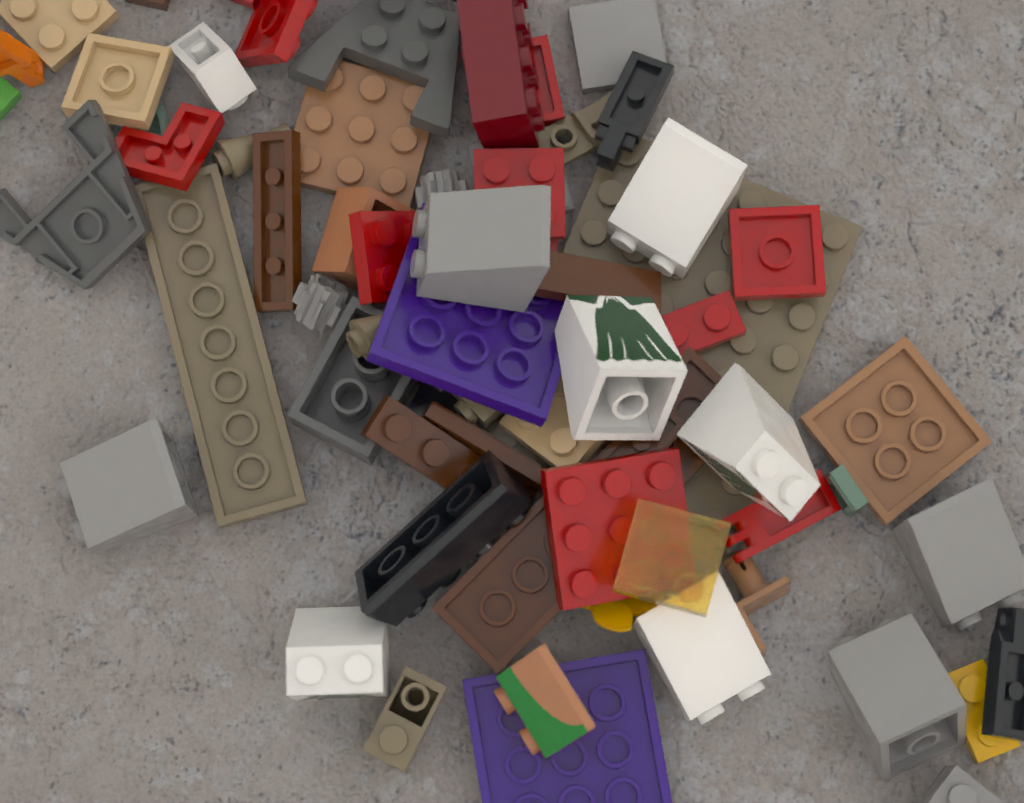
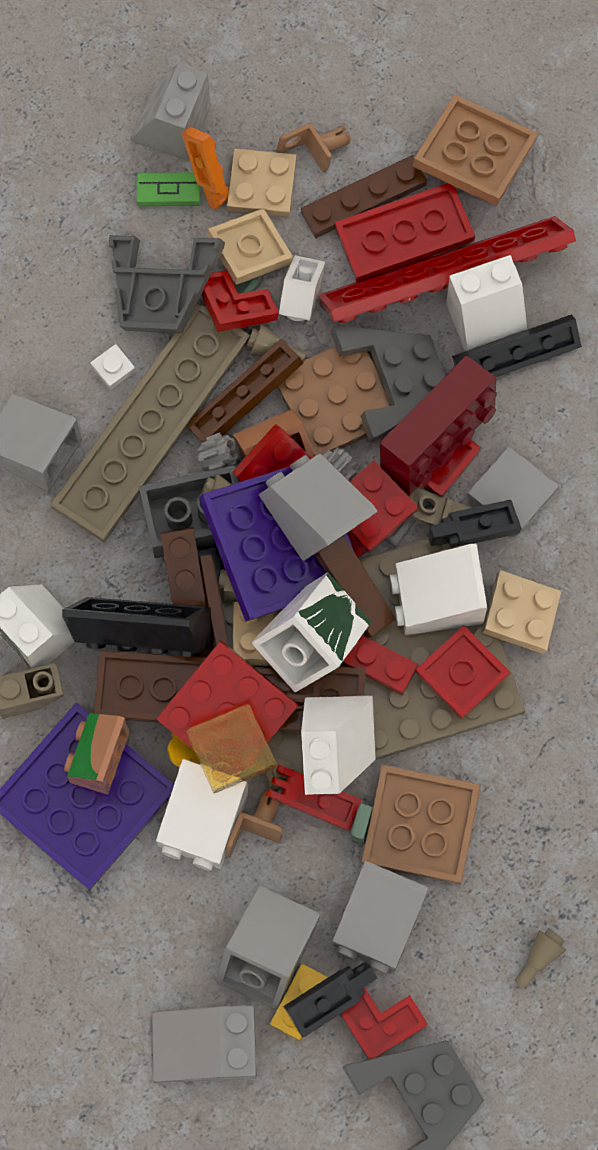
camera: 50 degrees right, 5 degrees down
none -> white plate [90,344,136,390]
none -> tan plate [482,570,561,654]

